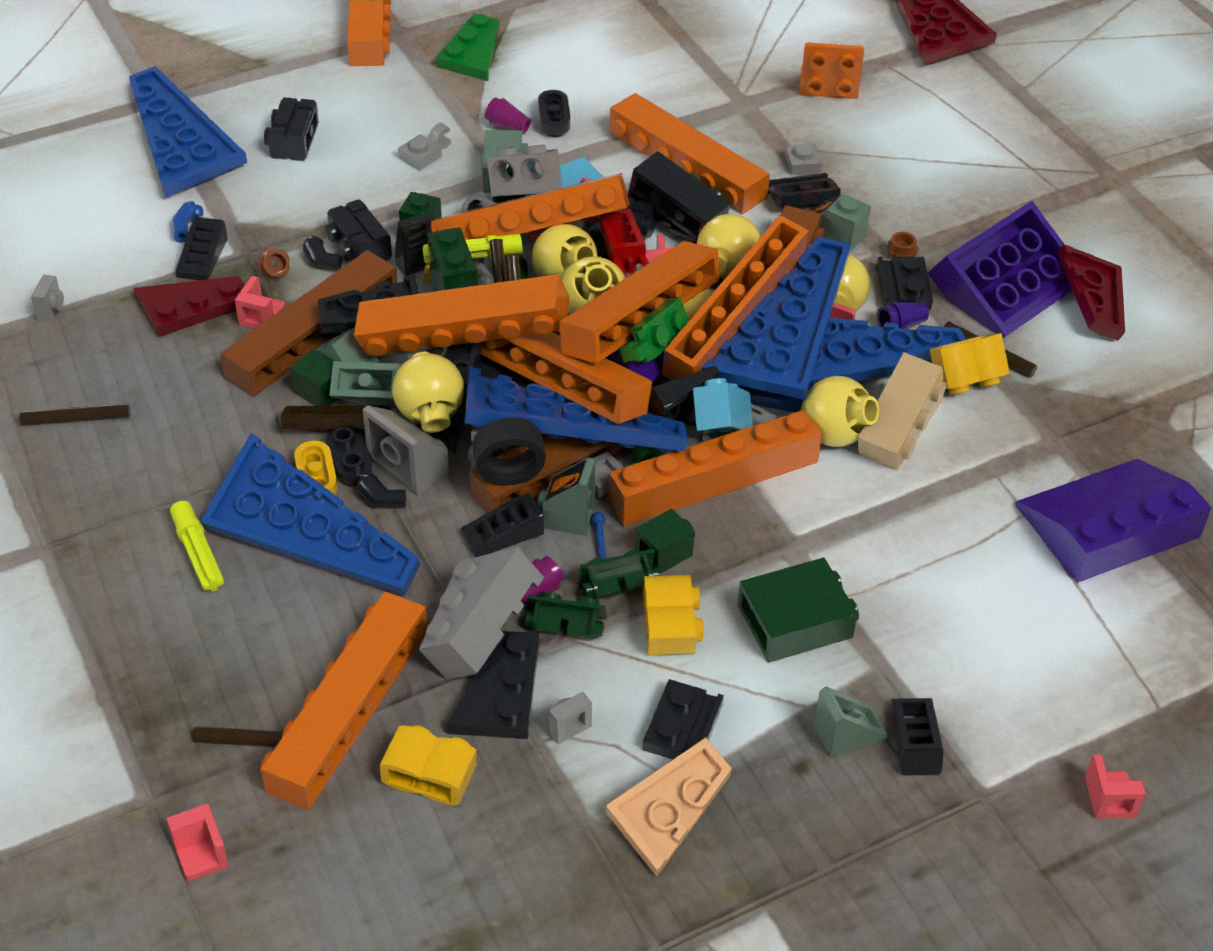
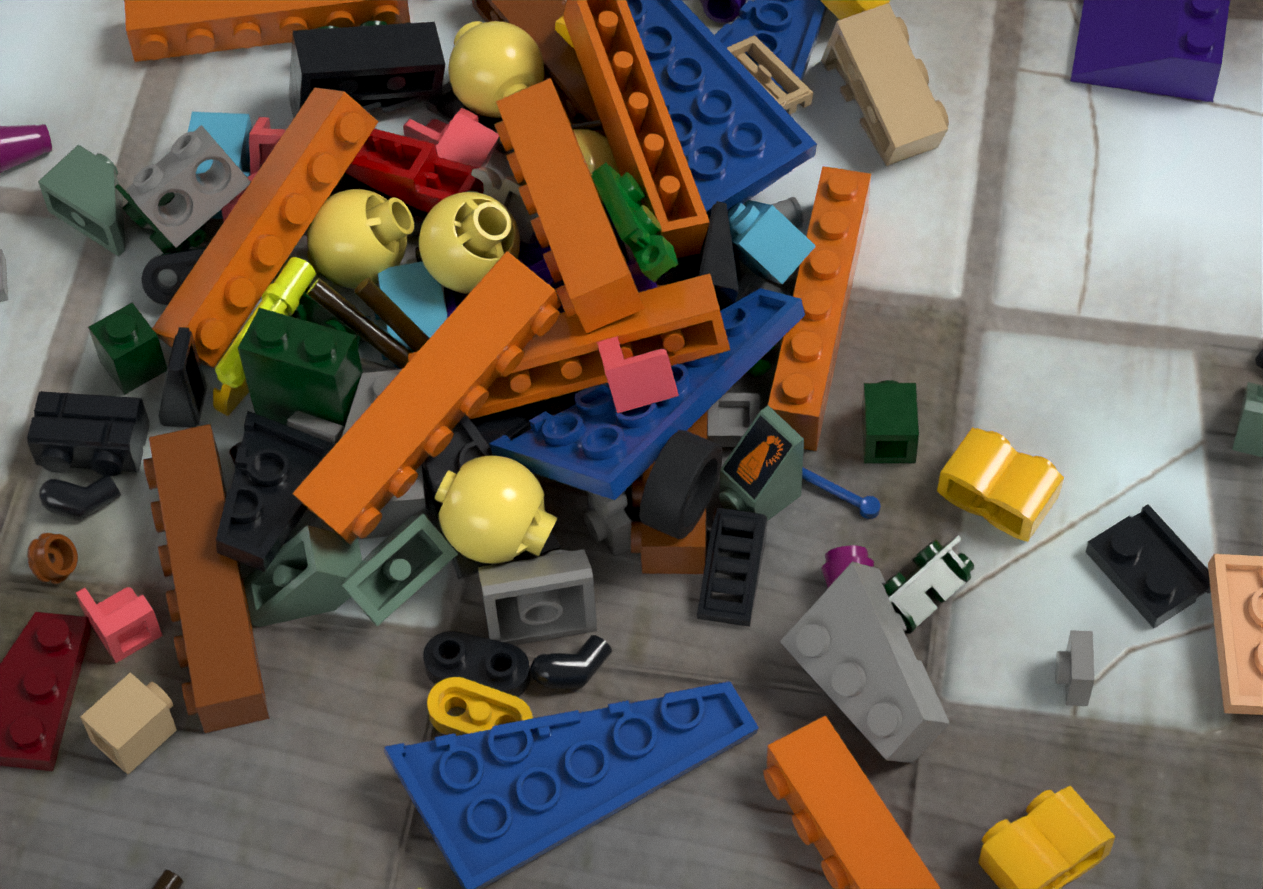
camera: 50 degrees left, 10 degrees up
dark brown tile [280,405,391,429] -> none
dark green brick [290,349,340,406] -> none
black wing [446,631,540,739] -> none
black plate [538,90,571,137] -> none
dark green hinge [578,549,660,600] -> none
dark green brick [737,557,859,663] -> none
light yellow brick [801,376,879,447] -> none
none -> tan brick [80,672,177,775]
none -> coral panel [597,336,679,414]
none -> tan tile [727,35,813,115]

